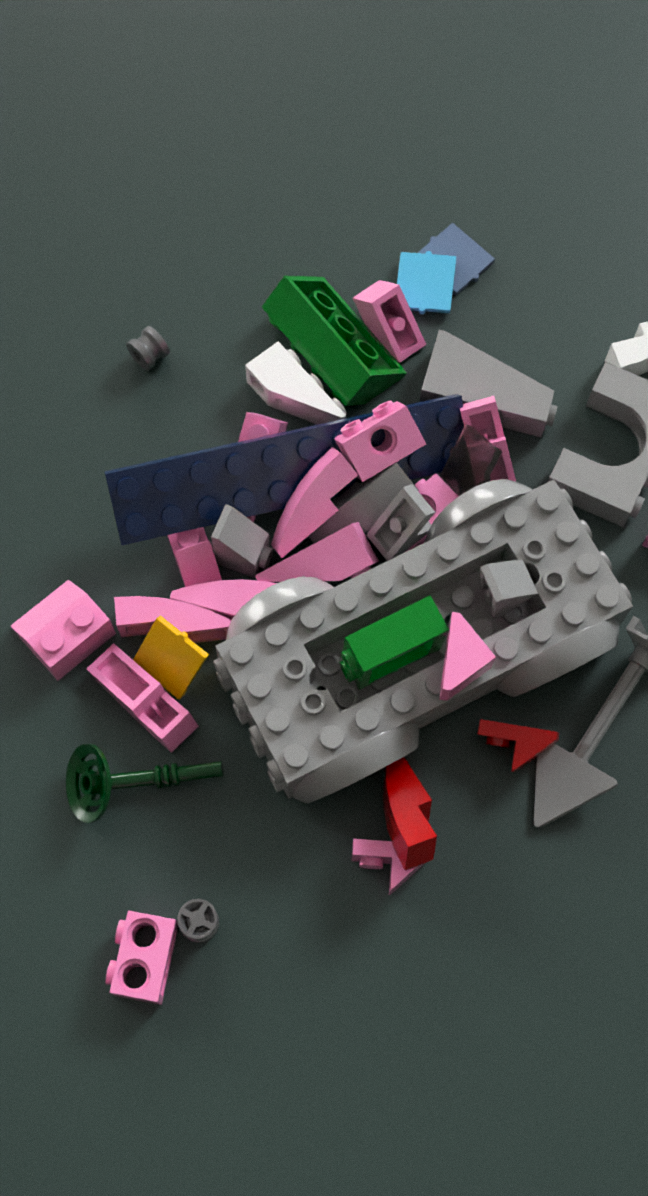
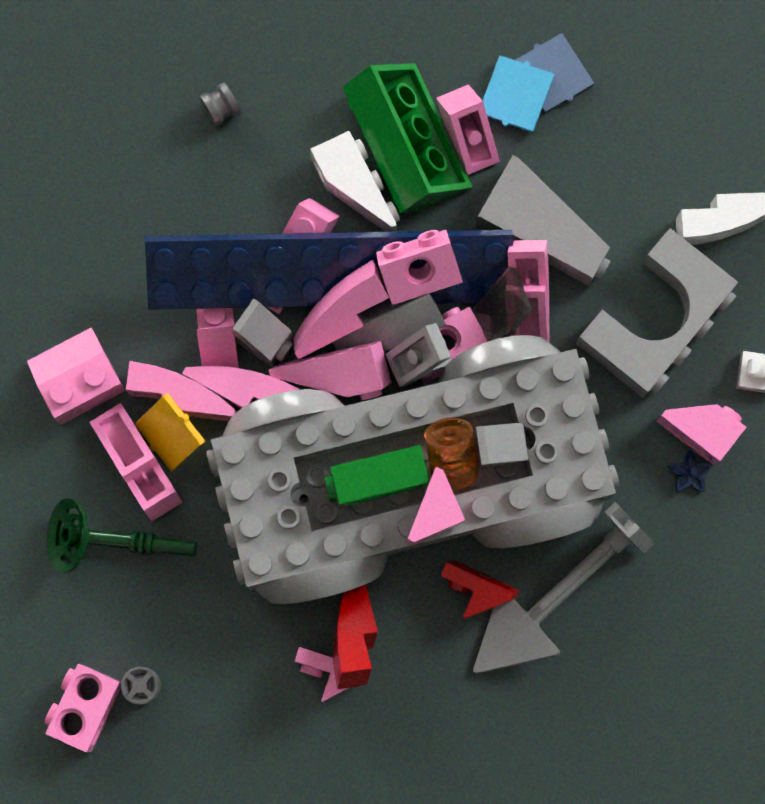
camera: 10 degrees right, 10 degrees up
none -> clear orange wheel [424,418,479,490]

